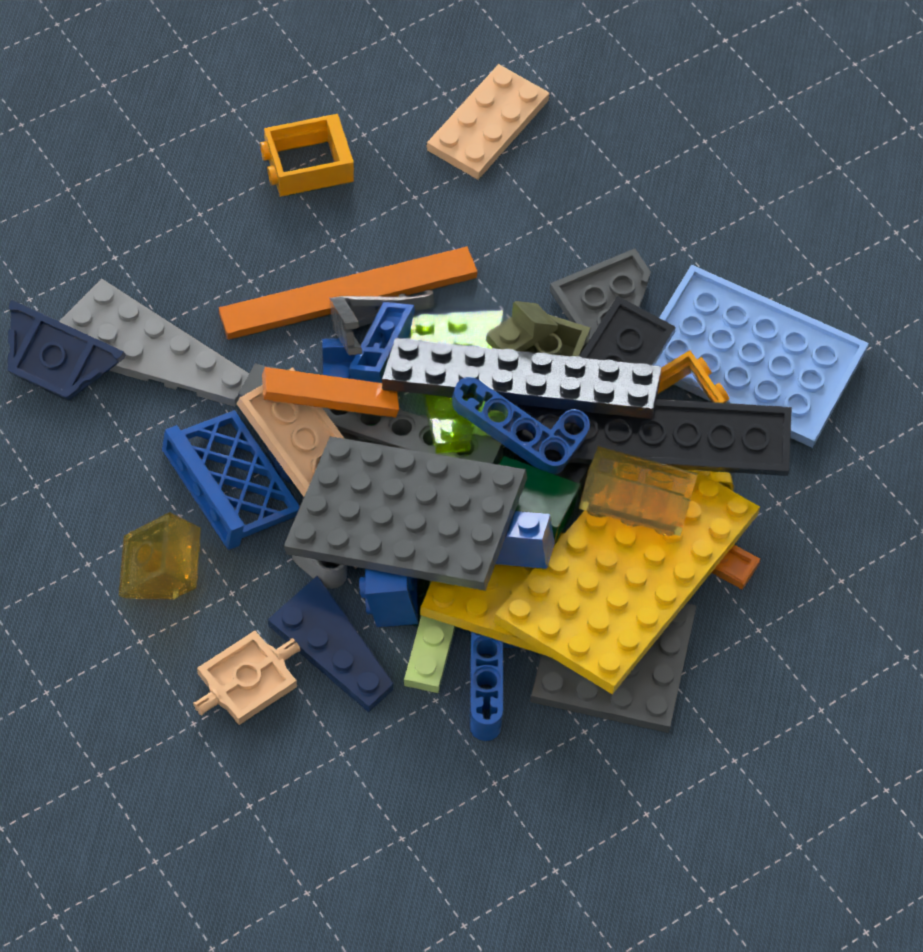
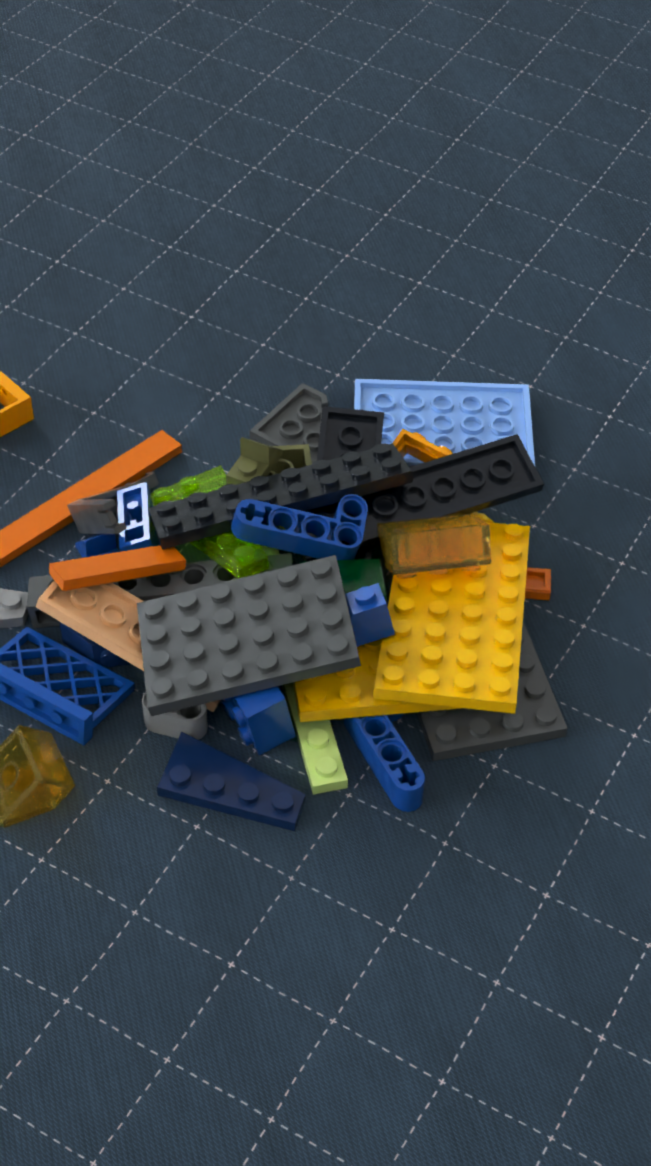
camera: 25 degrees left, 10 degrees down
light nougat plate [193,631,300,725] -> none
light nougat plate [427,64,549,180] -> none

